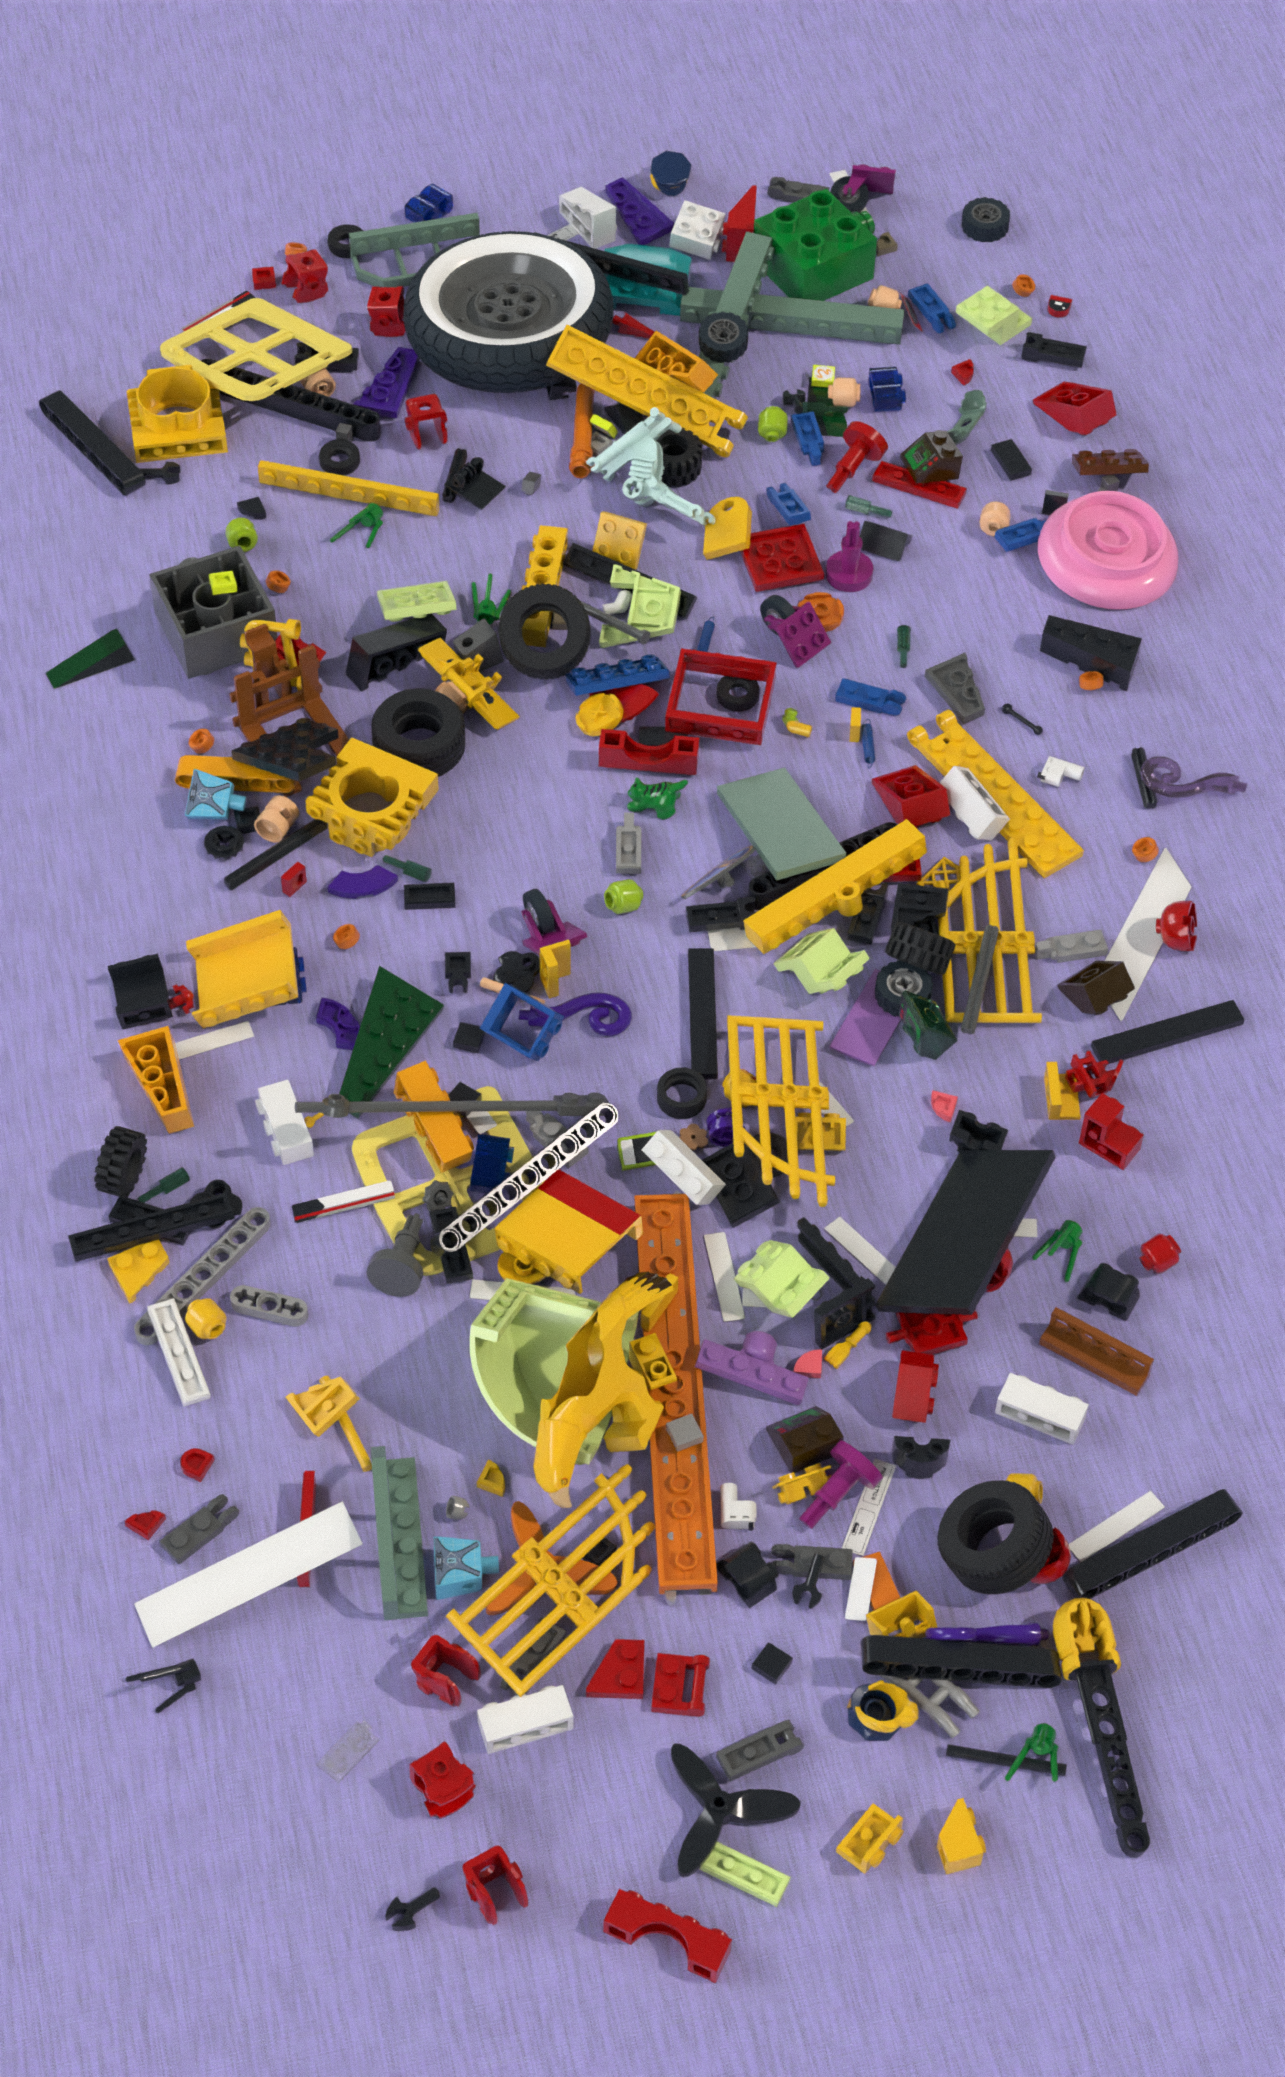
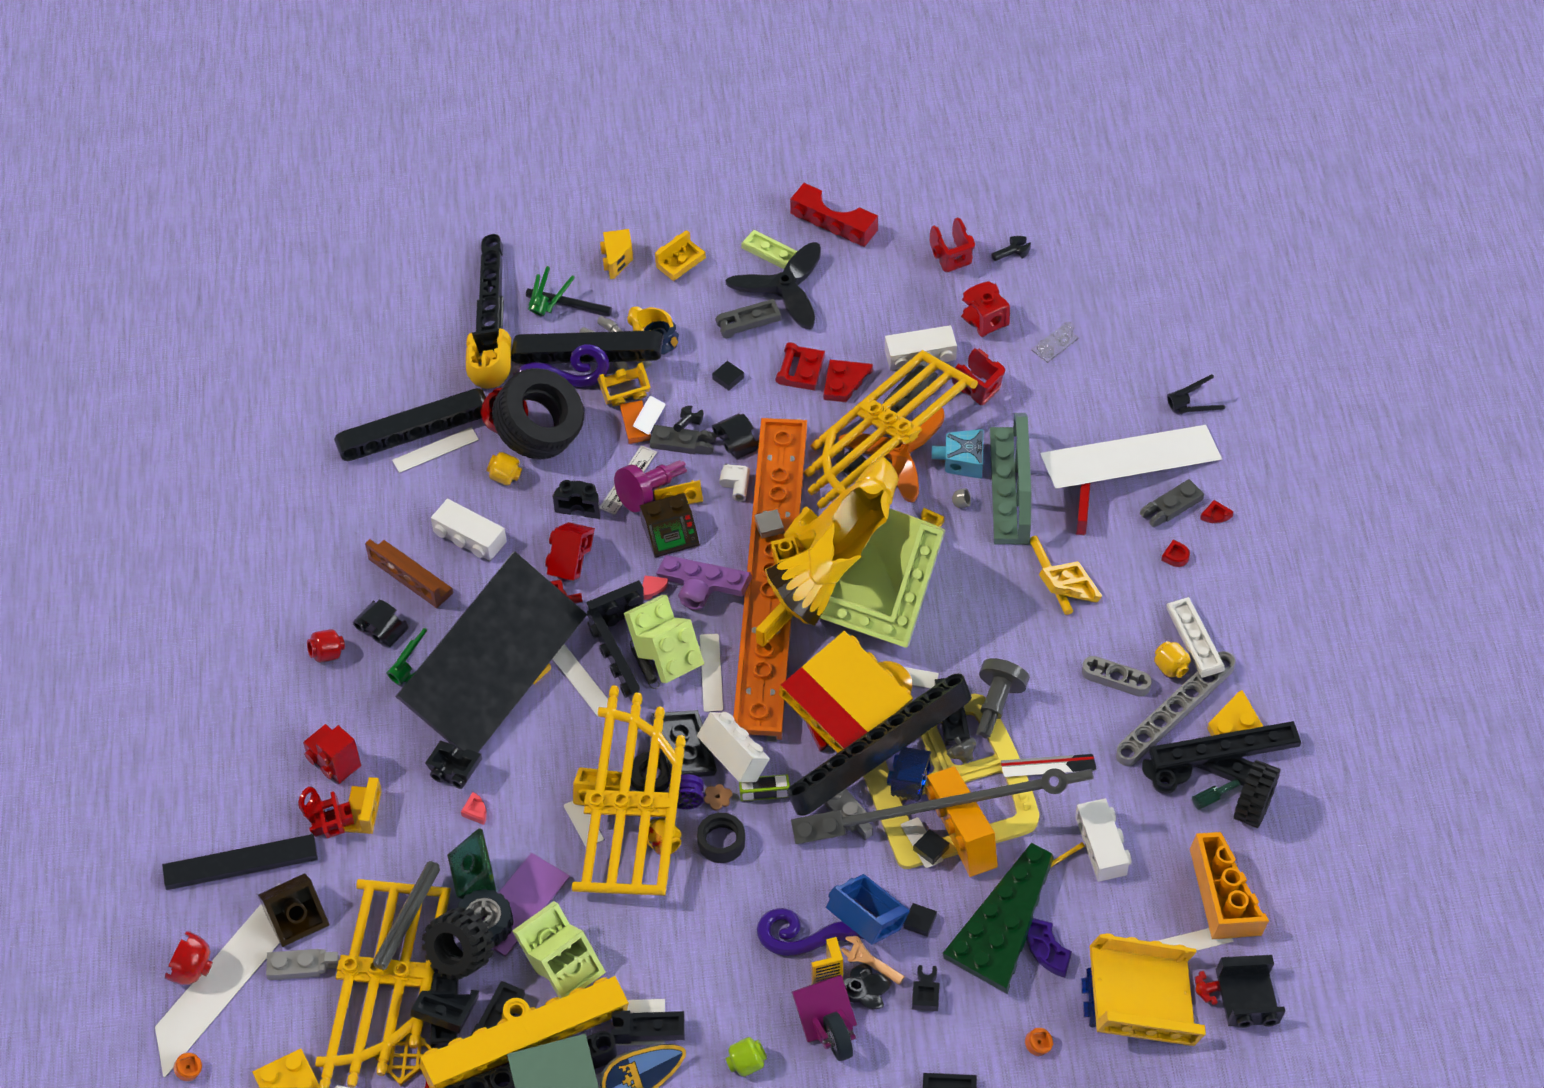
camera: 170 degrees left, 0 degrees up
black tile [688,948,718,1079] -> none

